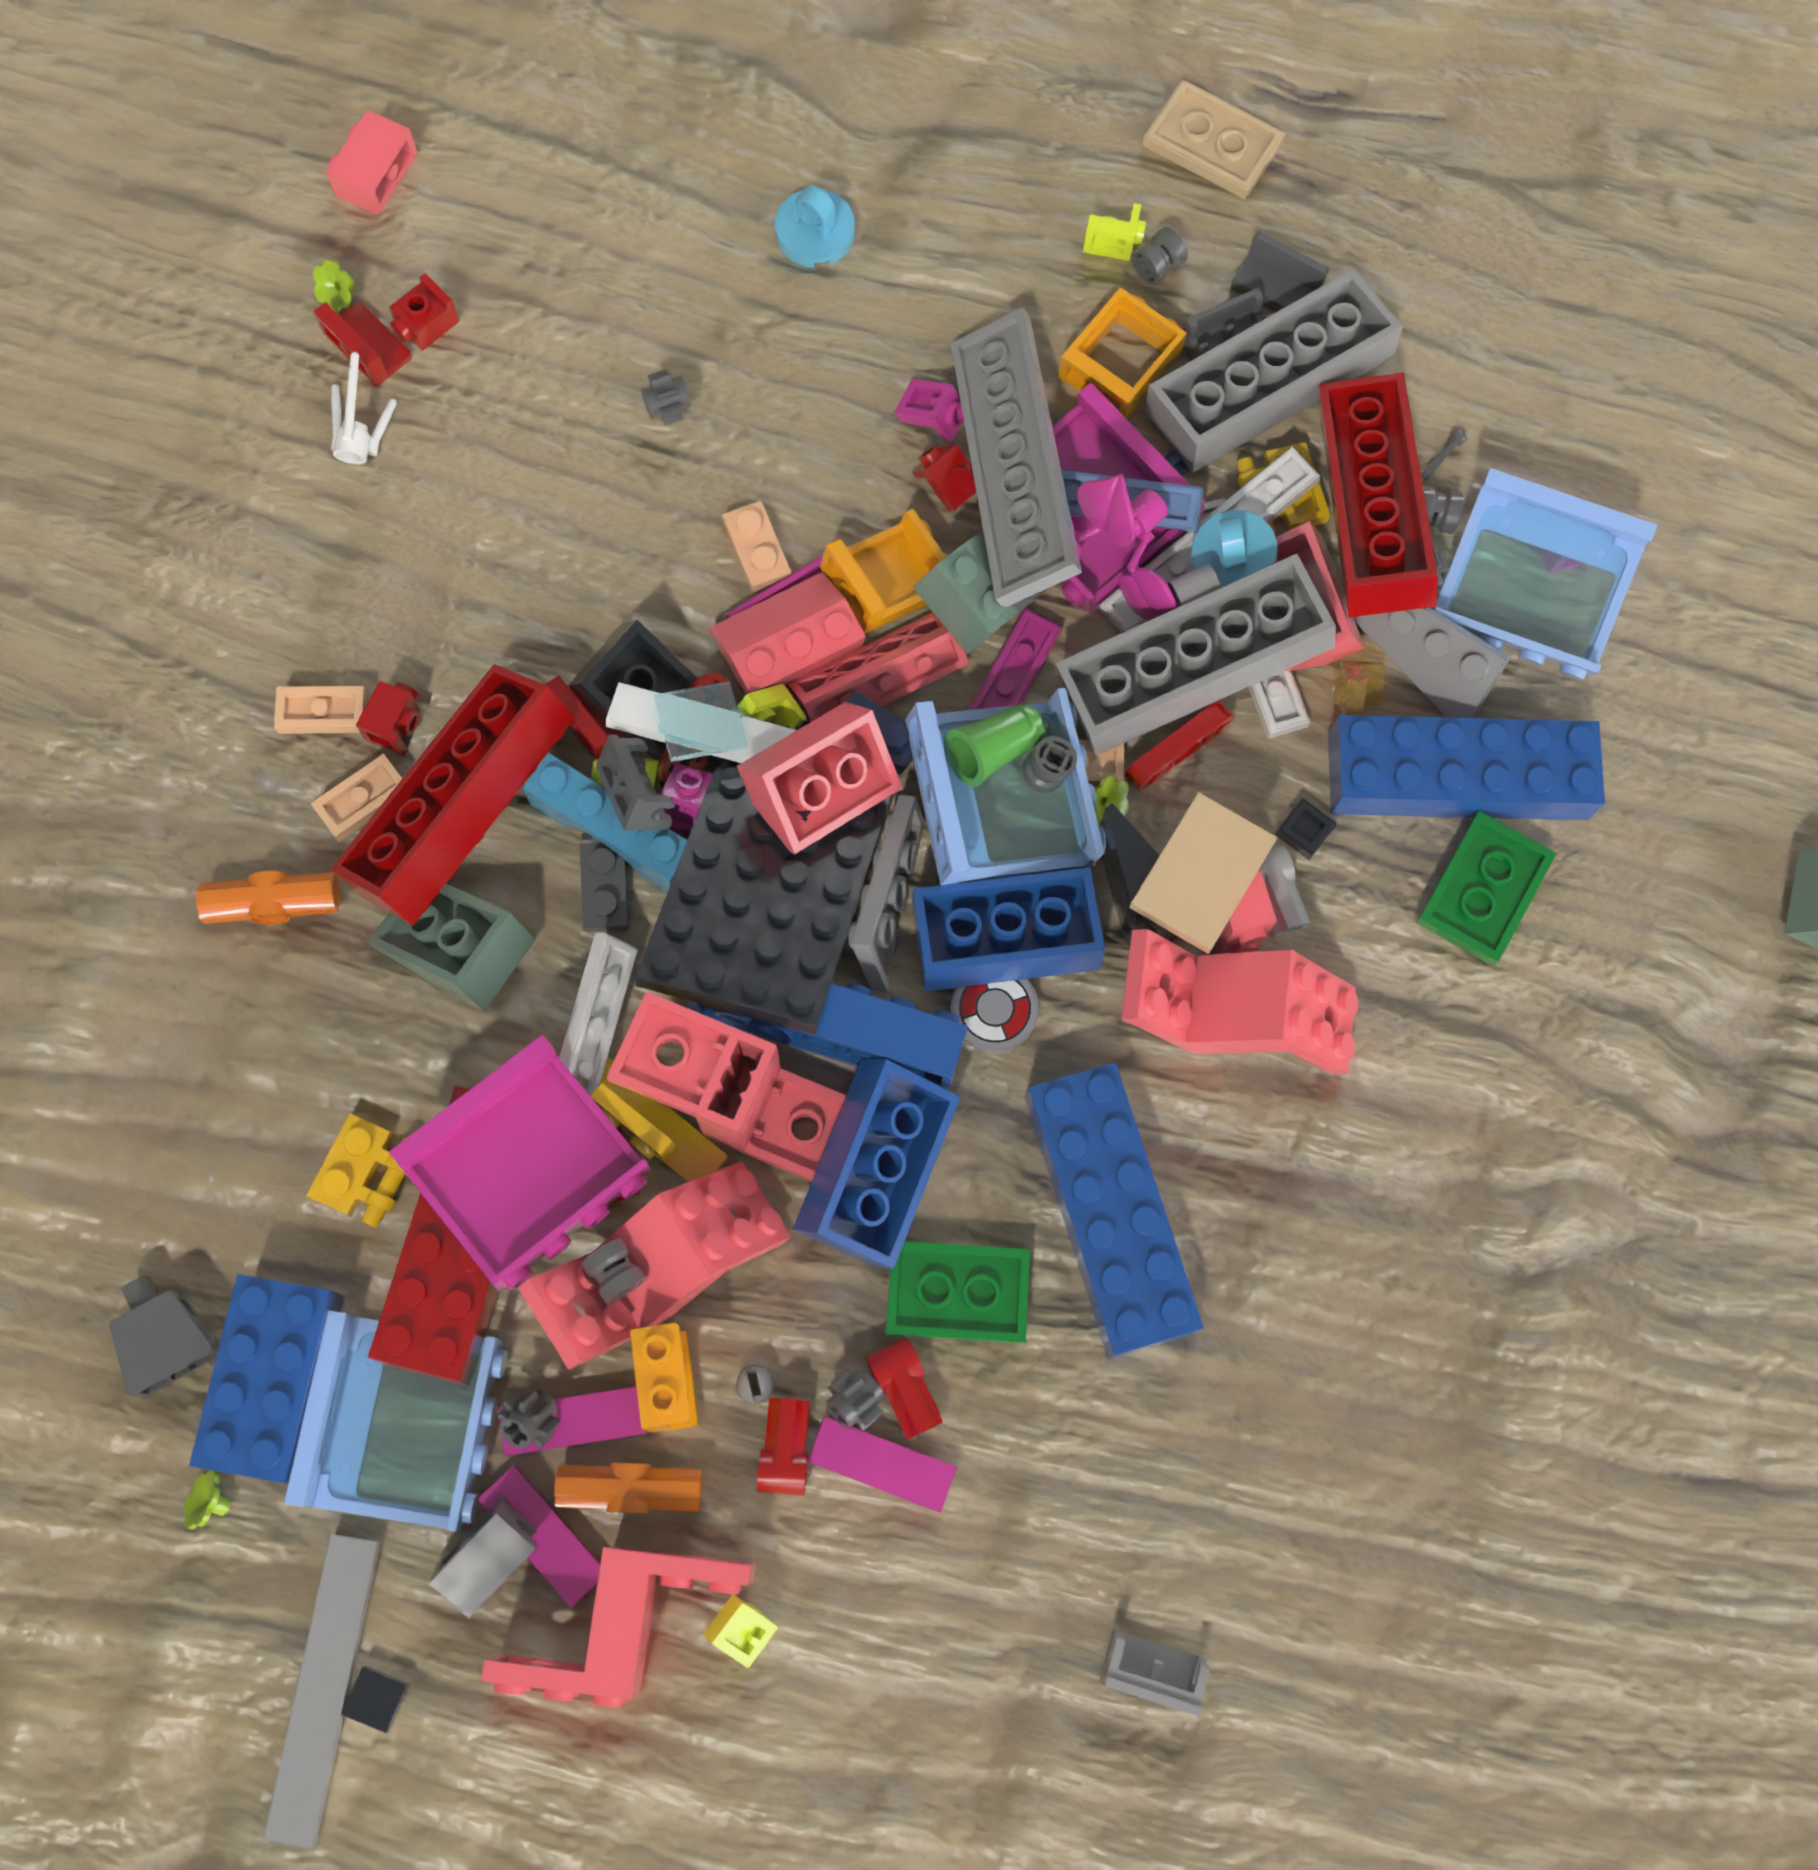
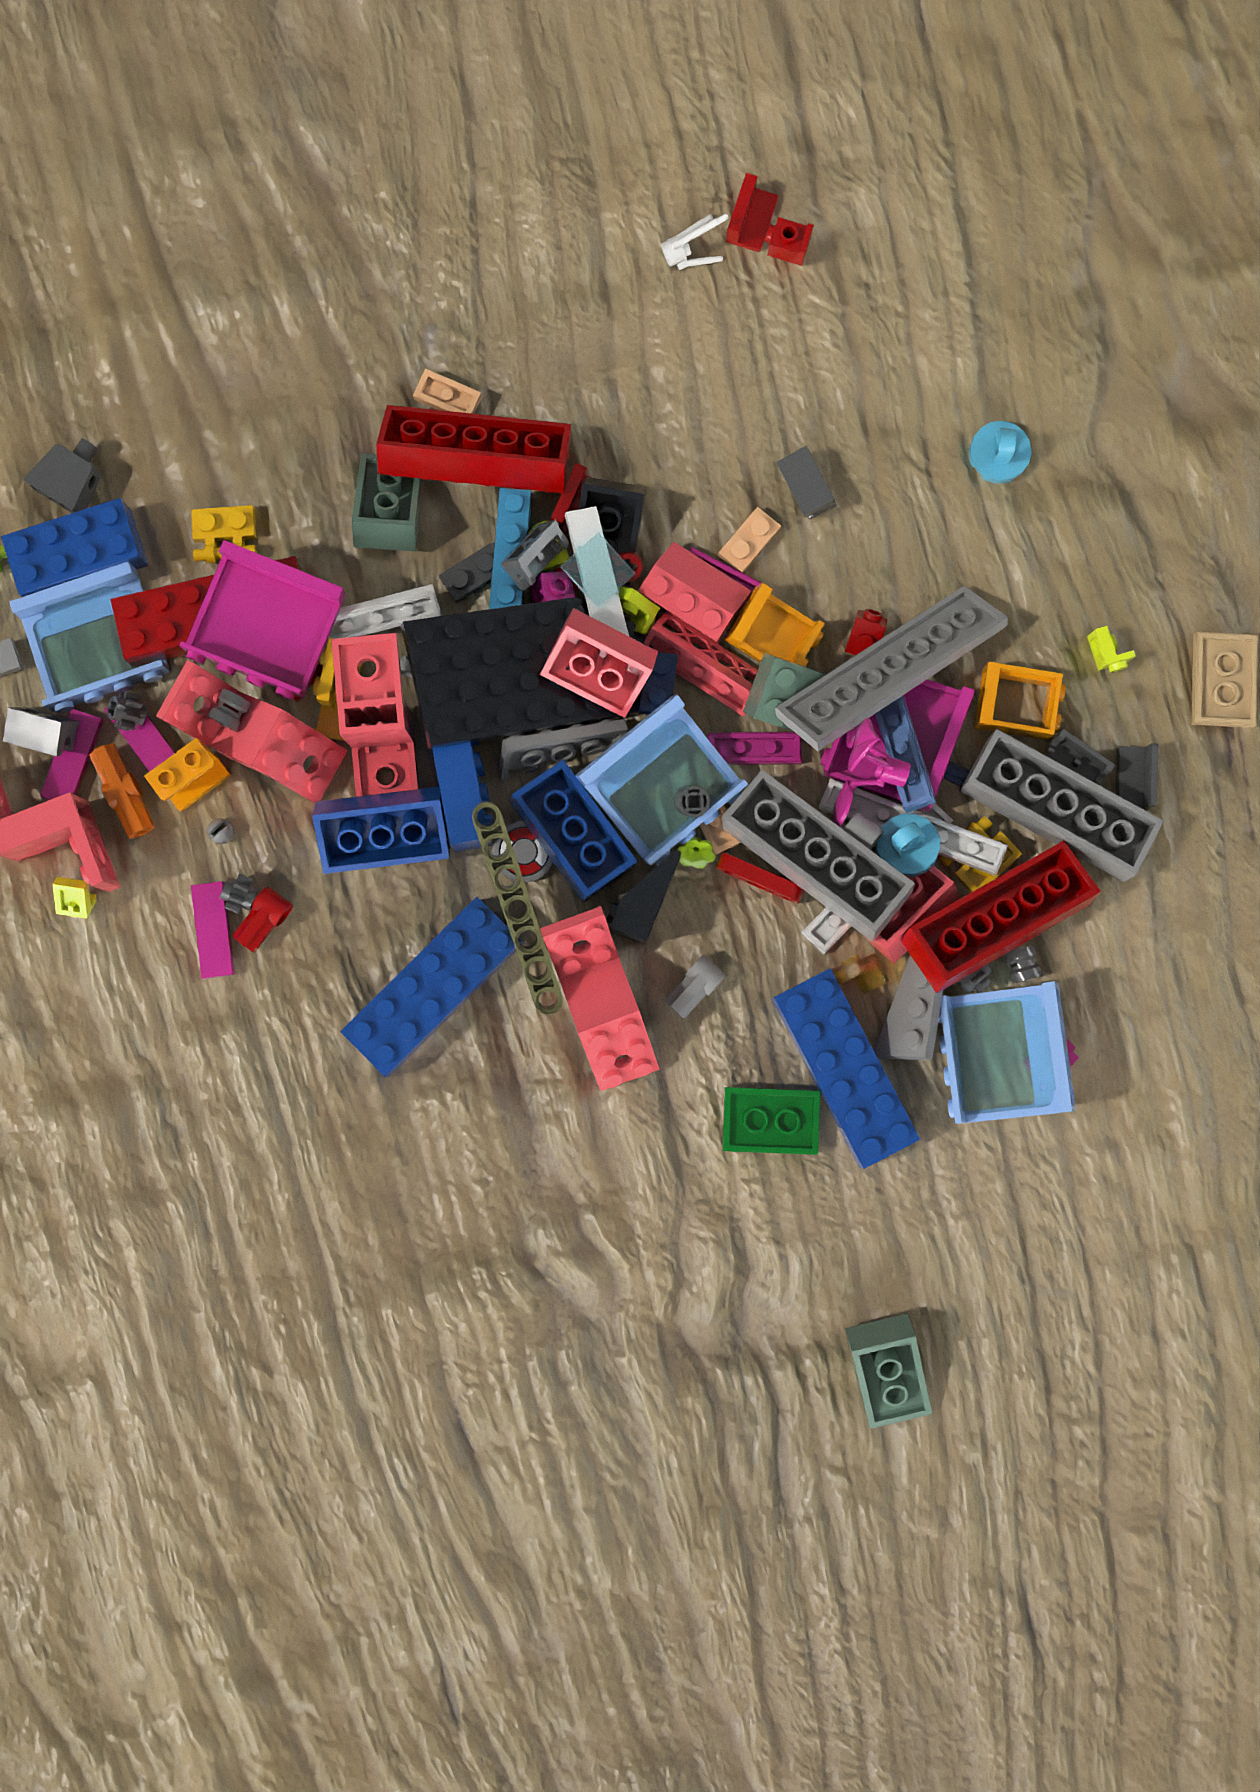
camera: 65 degrees right, 10 degrees up
orange piece [196,871,341,925] -> none
light nougat plate [274,686,368,734] -> none
lime plant [313,259,355,313] -> none
coral brick [326,110,418,216] -> none
red brick [356,680,420,757] -> none
dark grey gear [641,369,691,426] -> none
red piece [757,1397,810,1496] -> none
green plate [886,1241,1030,1344] -> none
dark pink bracket [894,379,964,442] -> none
bright green plant [944,704,1046,787] -> none
light grey hinge [1099,1630,1210,1716] -> none
tan tile [1129,792,1278,954] -> none
dark grey wheel [1131,227,1188,285] -> none
coral brick [1215,870,1277,954] -> none
black tile [1274,798,1337,860] -> none
dark grey hinge [1421,429,1467,484] -> none
none -> olive beam [472,801,563,1016]
none -> dark grey hinge [776,445,837,519]

